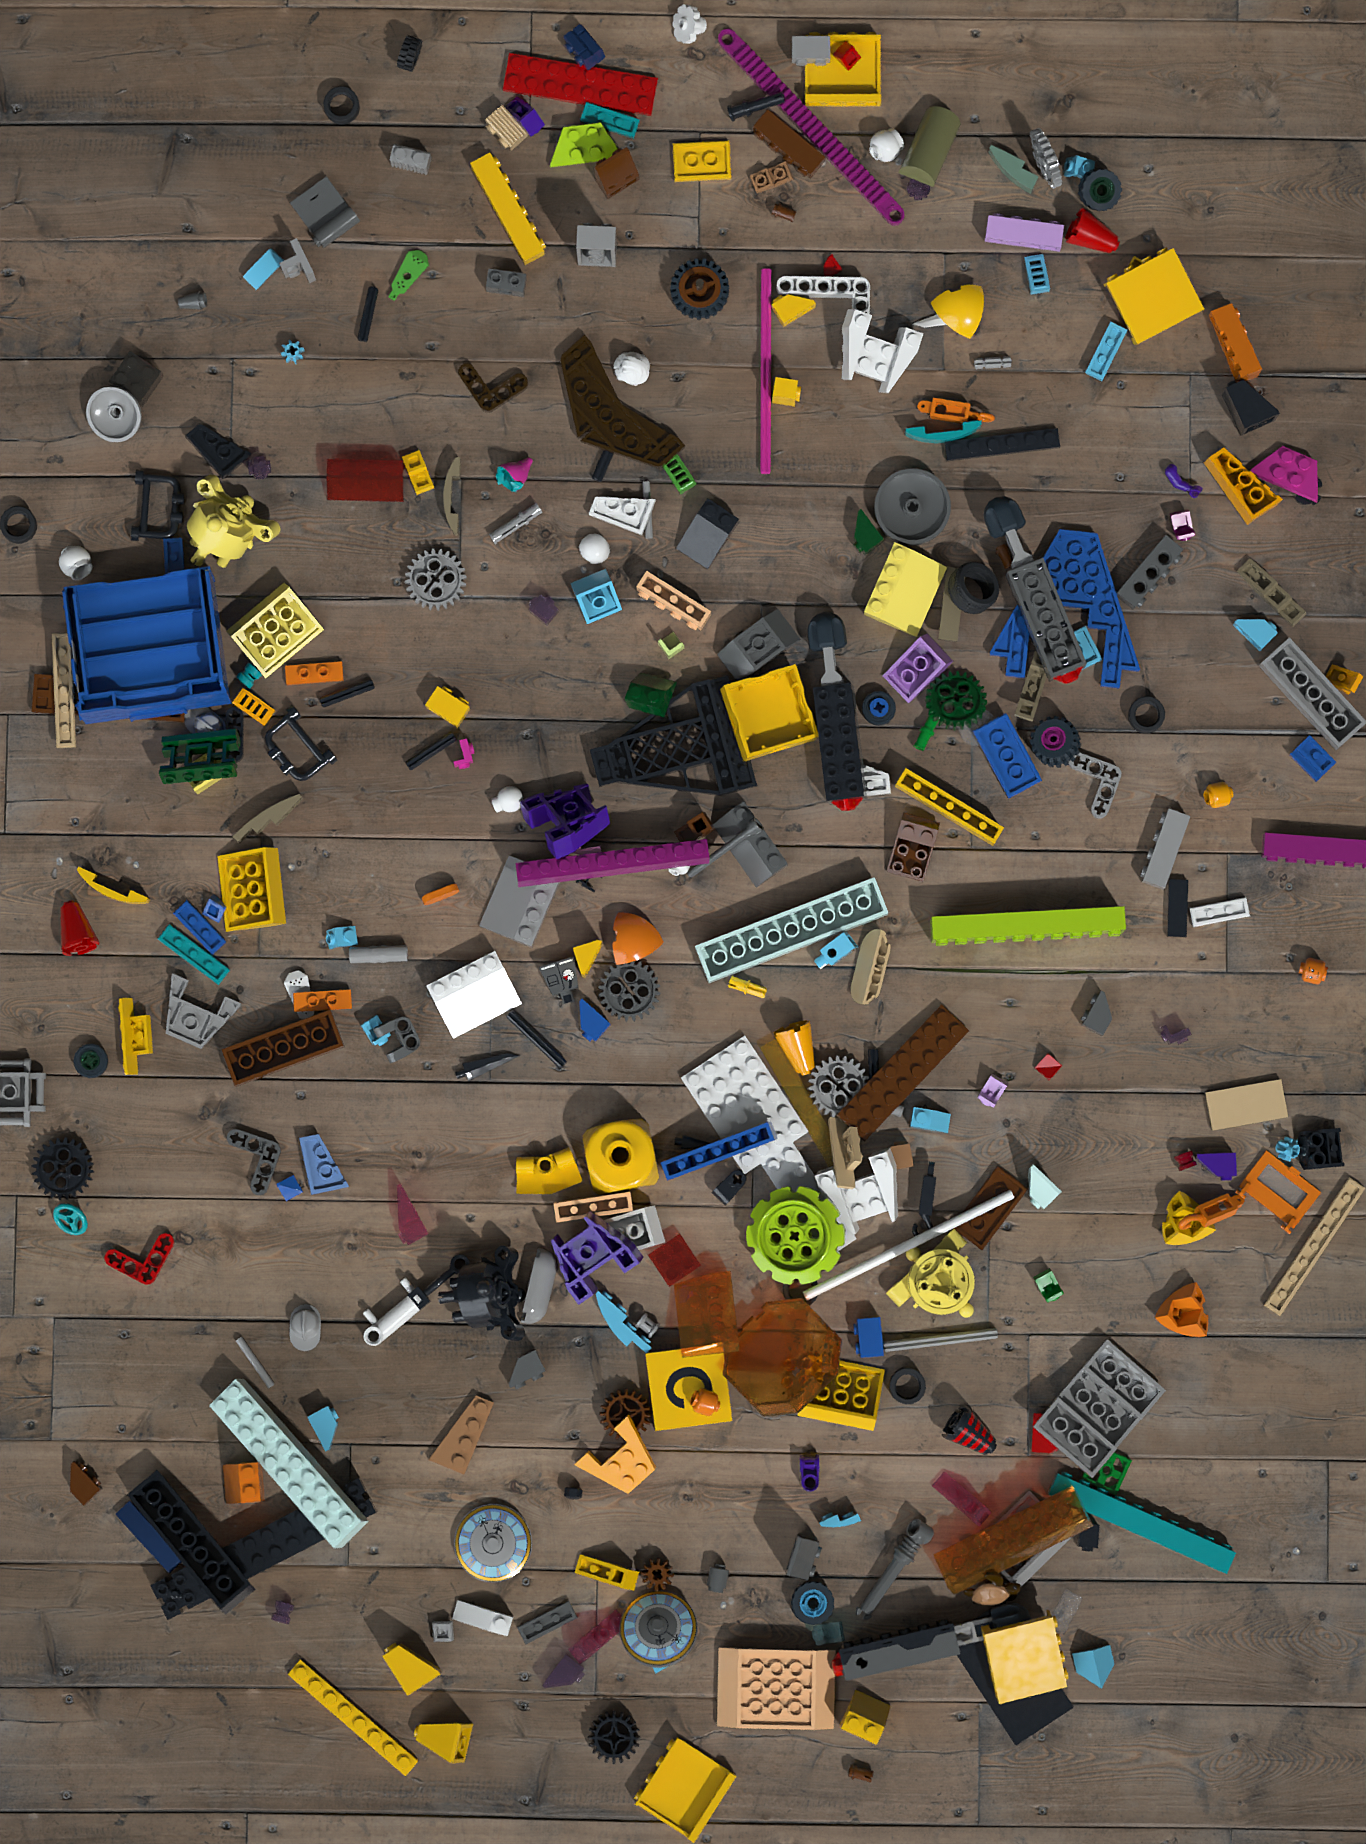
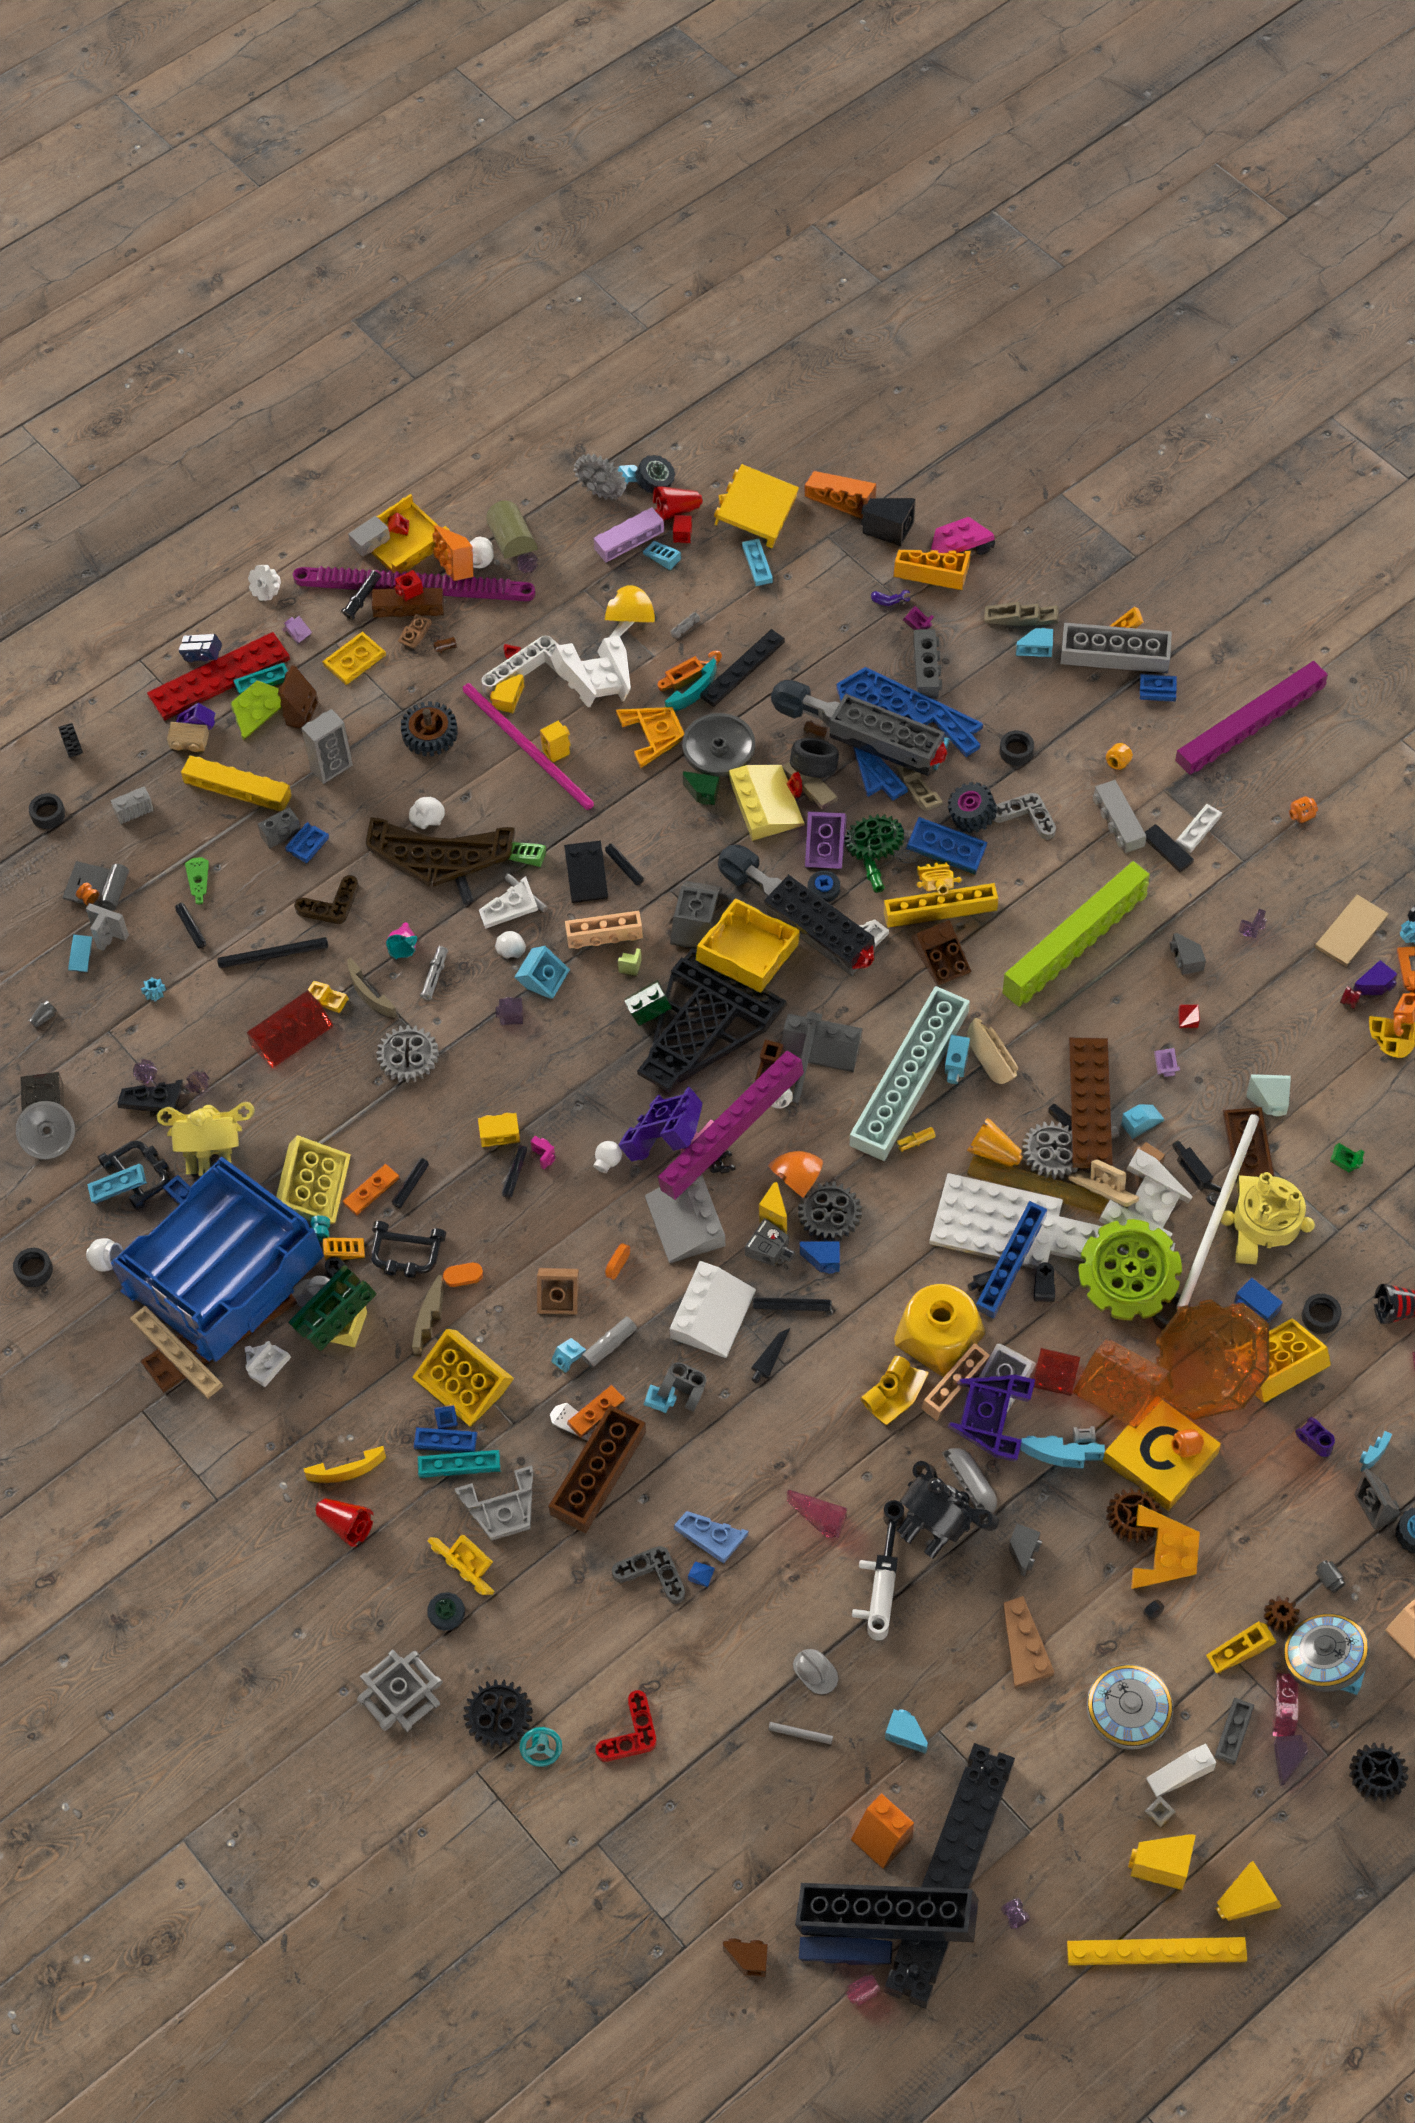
camera: 40 degrees left, 25 degrees down
light aqua brick [209,1379,369,1548] -> none
light grey axle [883,1328,998,1352] -> none
sand green slope [988,145,1039,194] -> none
none -> orange wheel [76,882,100,906]
none -> medium azure plate [87,1164,147,1204]
none -> gear [133,1059,157,1084]
none -> black axle [217,937,329,968]
none -> white slope [245,1341,291,1387]
none -> lavender bracket [282,616,312,644]
none -> blue plate [285,822,329,863]
none -> red brick [394,570,424,601]
none -> orange slope [432,525,474,581]
none -> orange tile [443,1262,483,1287]
none -> medium nougat slope [537,1268,579,1315]
none -> black axle [605,843,644,885]
none -> light orange wing [616,707,684,769]
none -> red brick [673,515,692,543]
none -> red tile [787,772,802,798]
none -> clear pink brick [846,1974,880,2006]
none -> yellow torso [917,862,962,895]

